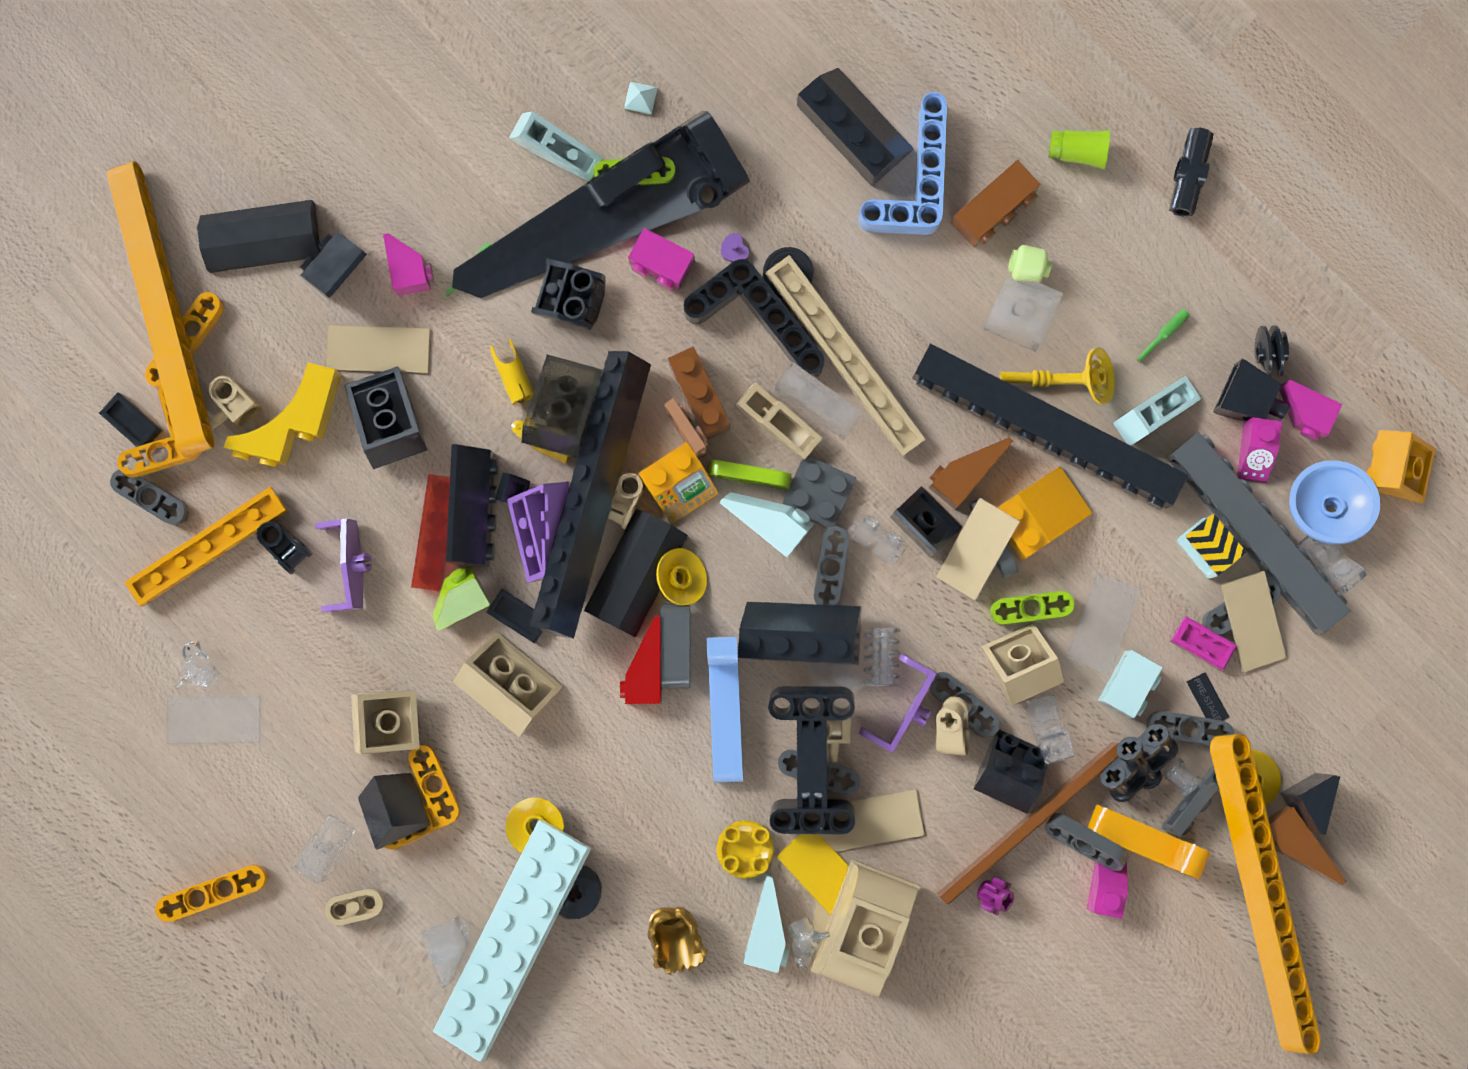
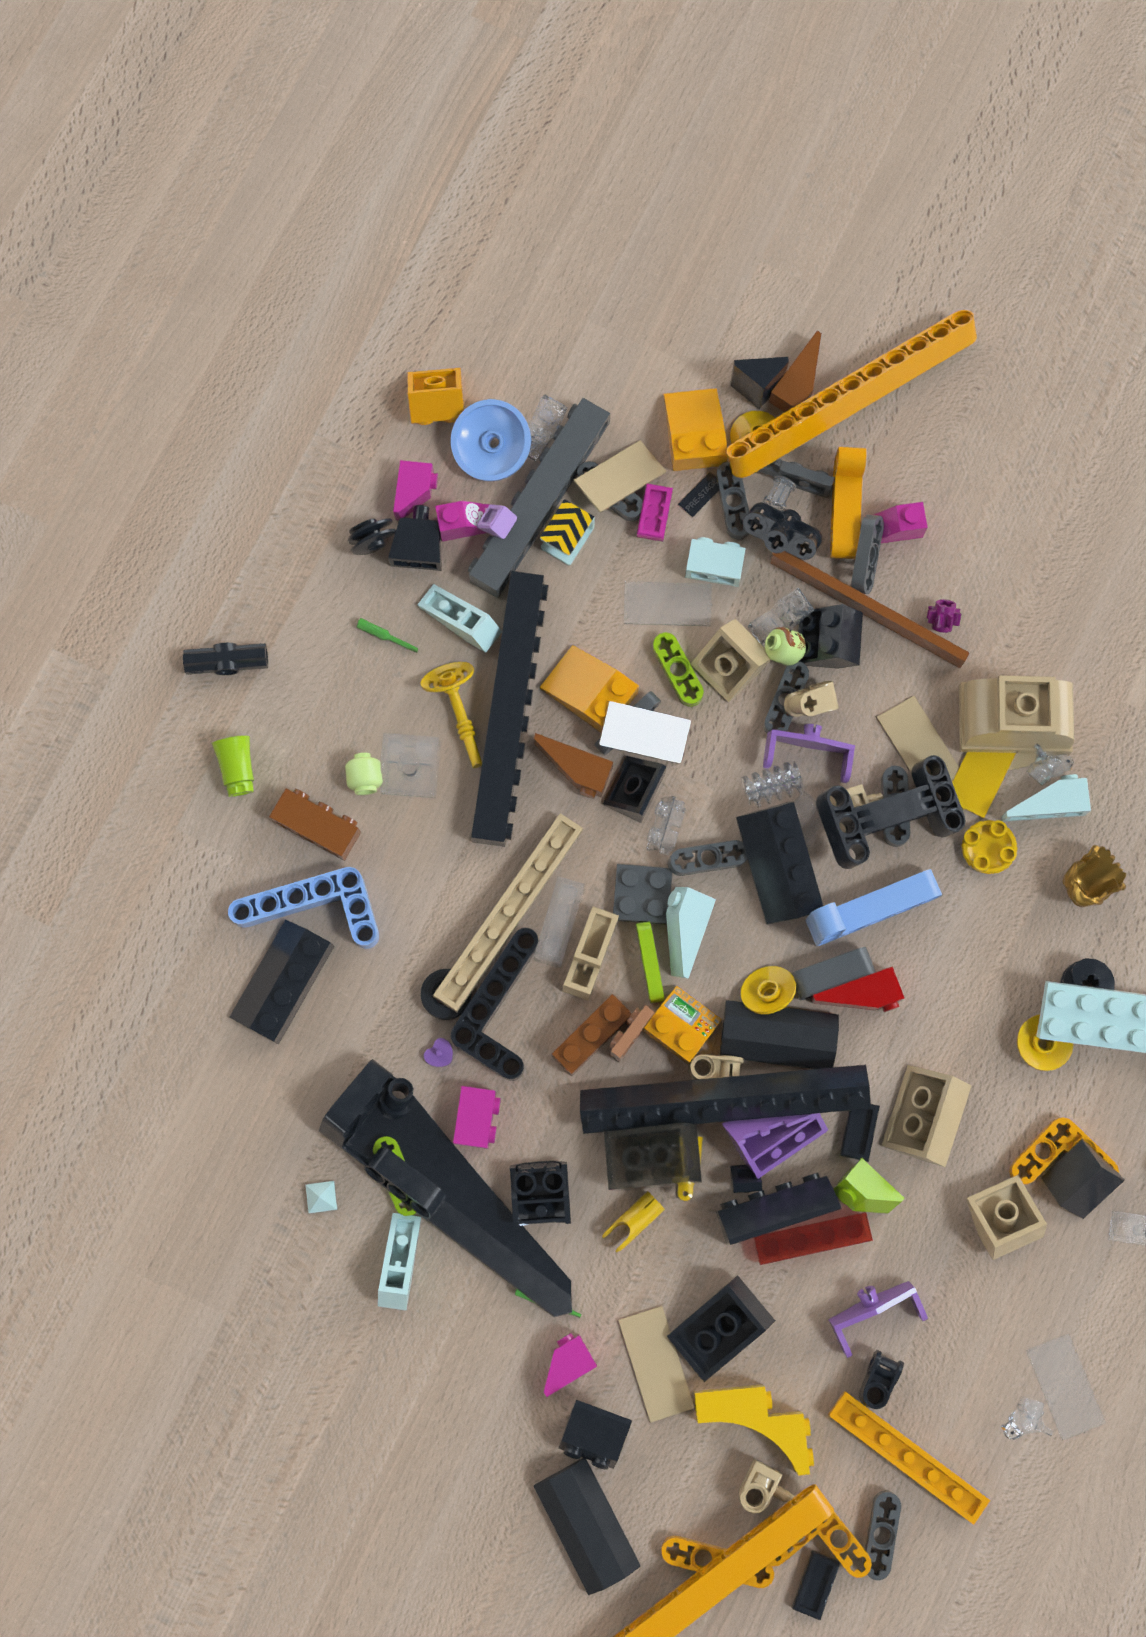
camera: 110 degrees left, 5 degrees down
none -> lavender slope [477,504,517,539]
none -> light orange slope [664,388,728,471]
none -> yellowish green head [765,627,806,666]

